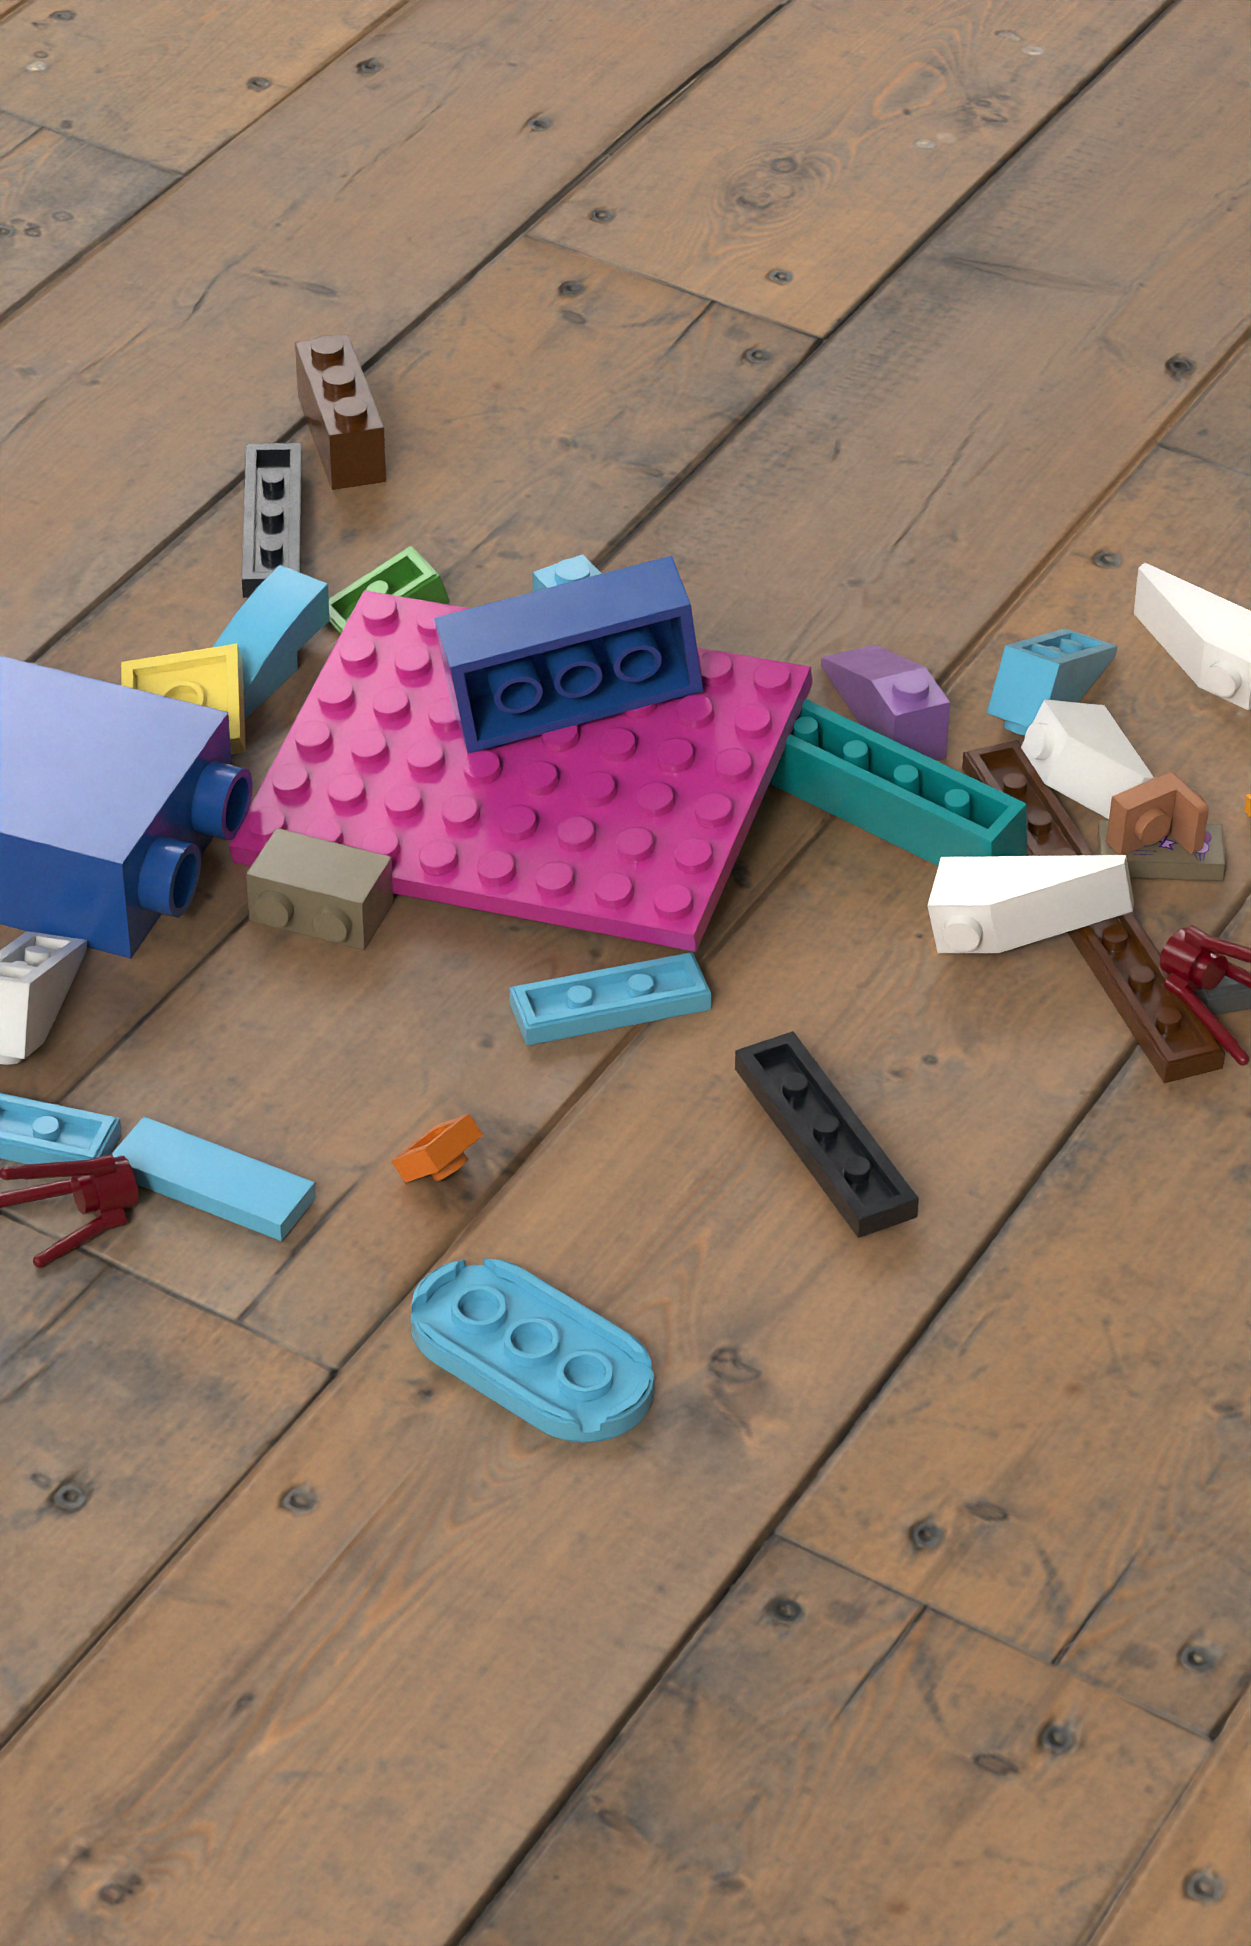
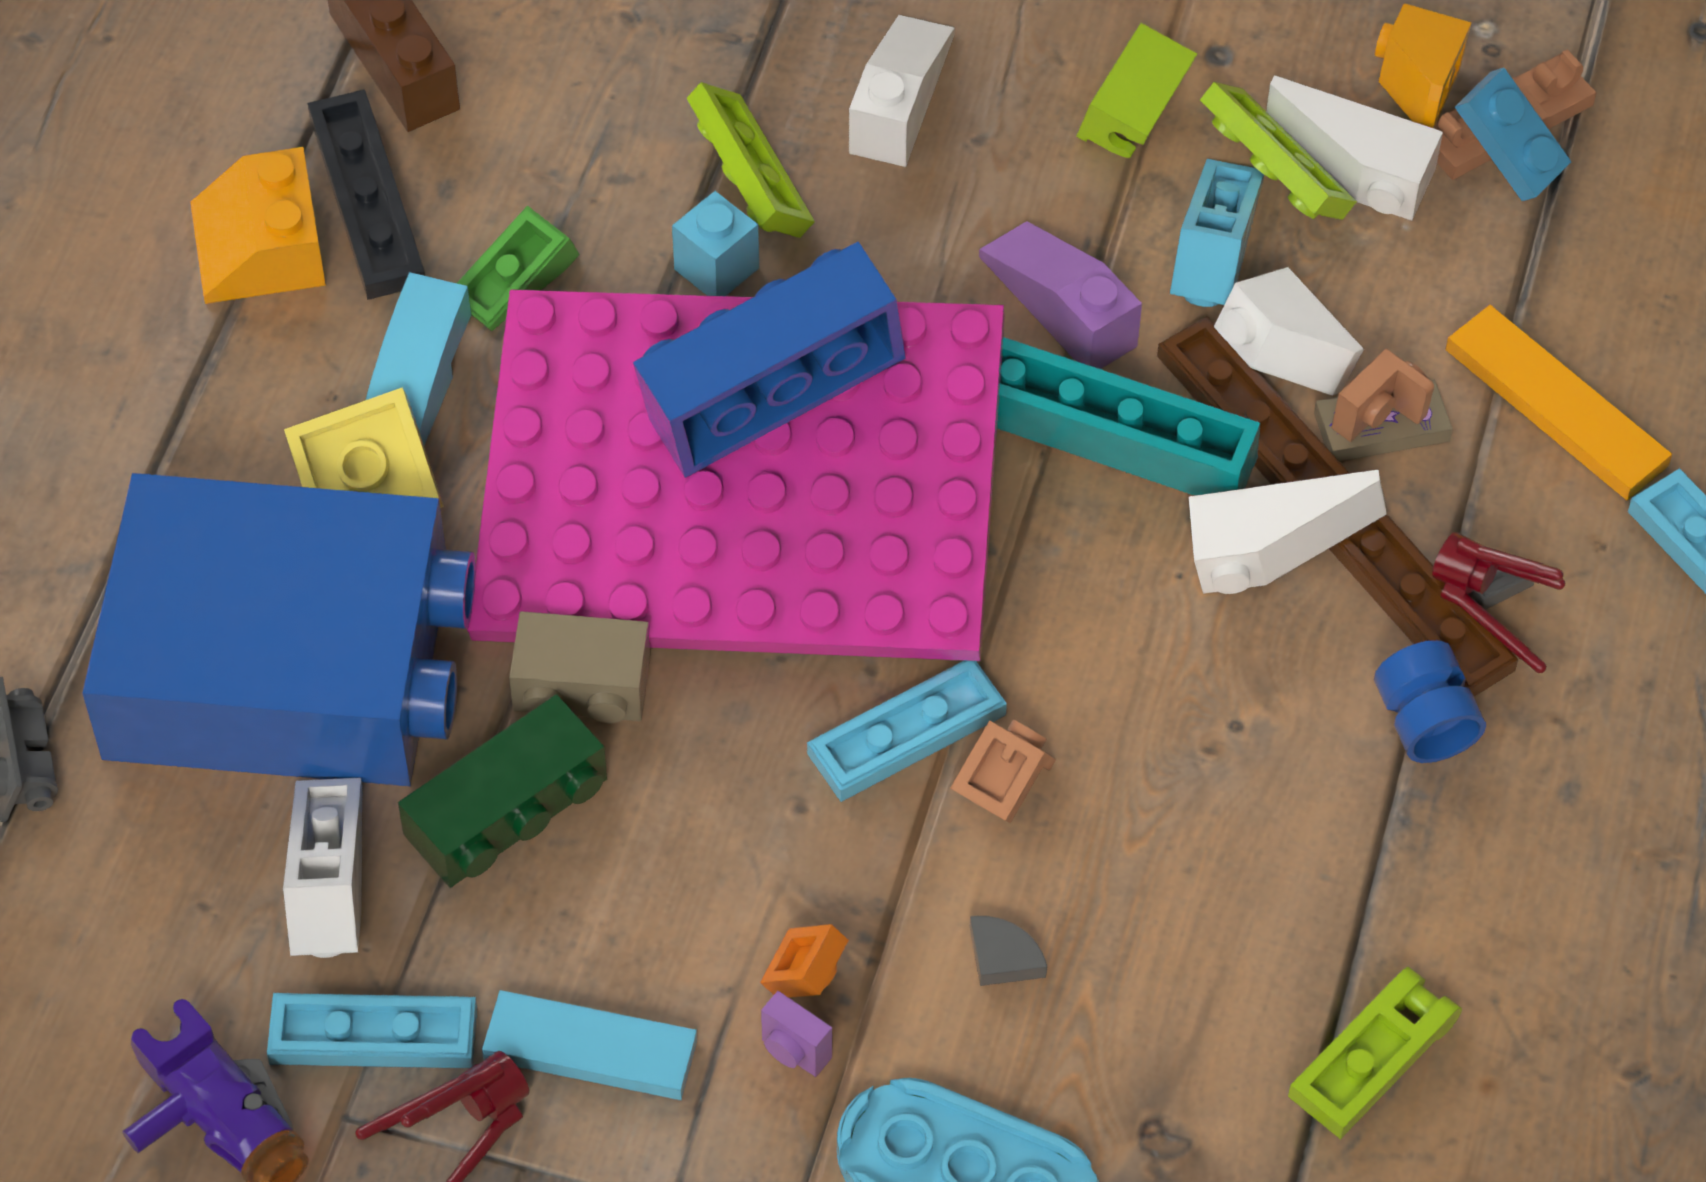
camera: 15 degrees left, 15 degrees up
black plate [735,1031,919,1238] -> none
none -> light orange slope [191,147,326,304]
none -> dark green brick [398,694,607,888]
none -> lime plate [686,82,815,238]
none -> medium lavender plate [761,991,832,1077]
none -> white slope [849,15,955,167]
none -> nougat bracket [950,719,1056,823]
none -> dark grey tile [970,916,1047,986]
none -> lime hinge [1076,23,1197,158]
none -> lime plate [1200,82,1357,220]
none -> lime plate [1288,967,1462,1140]
none -> blue wheel [1374,640,1487,763]

